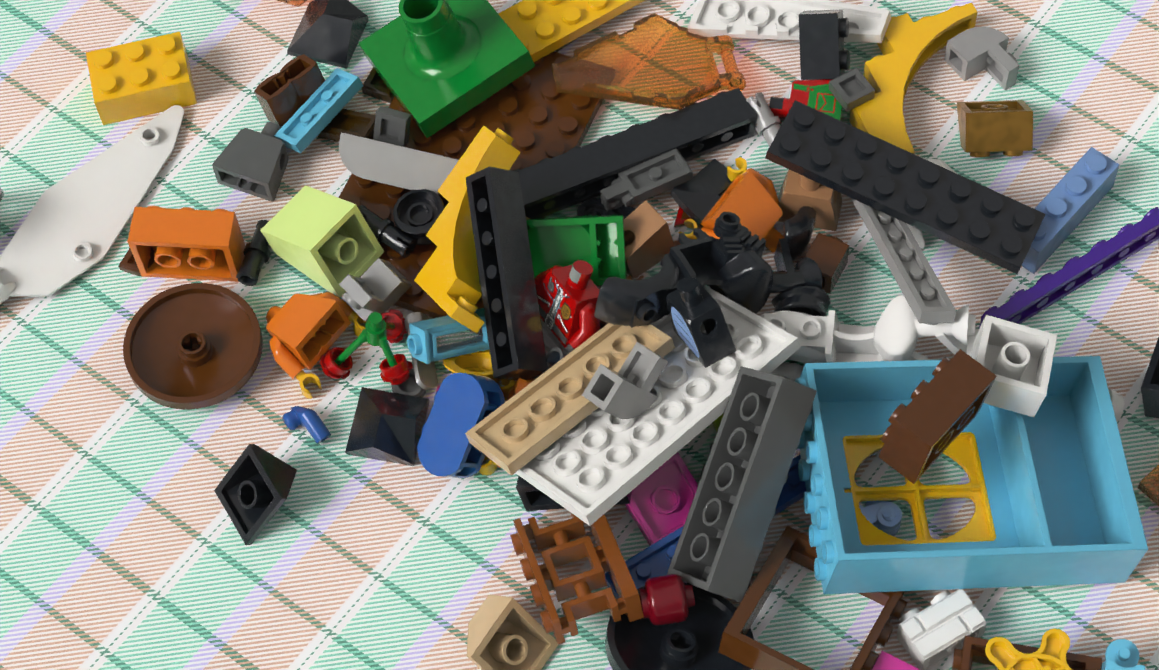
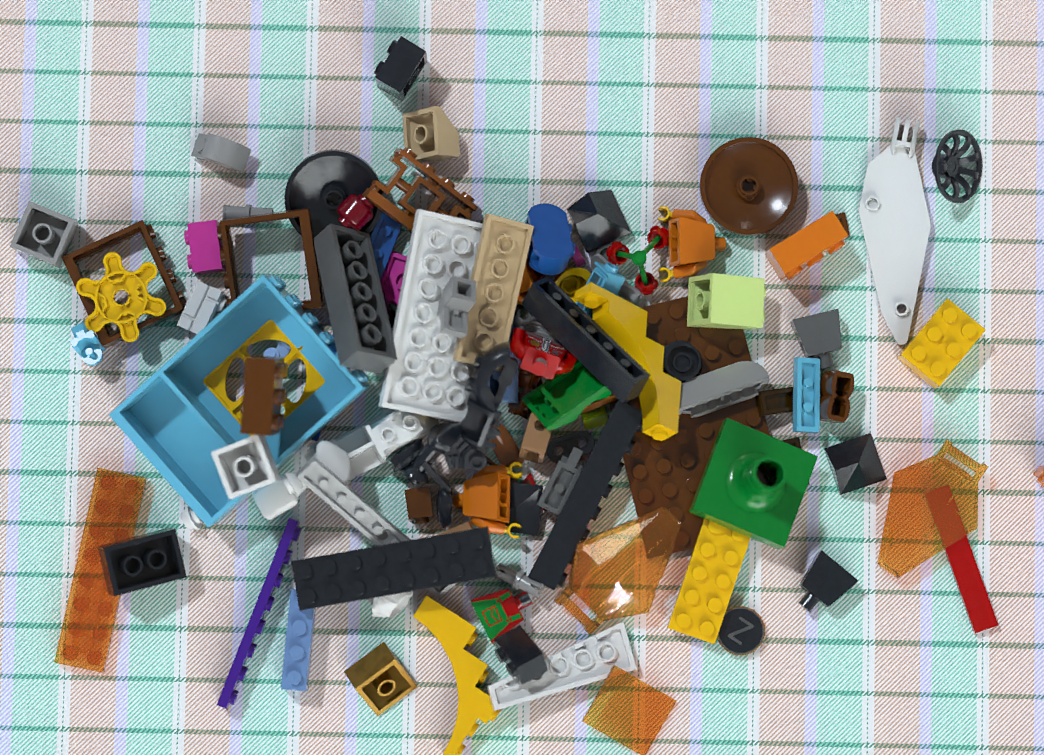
camera: 135 degrees right, 25 degrees up
black slope [214,444,297,545] -> none
black pin [236,220,271,286] -> none
blue arm [282,406,331,444] -> none
light grey brick [339,258,412,321] -> none
black pin [358,204,417,258] -> none
dark grey tile [373,106,412,147] -> none
black torso [666,277,736,368] -> none
dark grey tile [829,68,875,112] -> none
light grey brick [944,27,1019,91] -> none

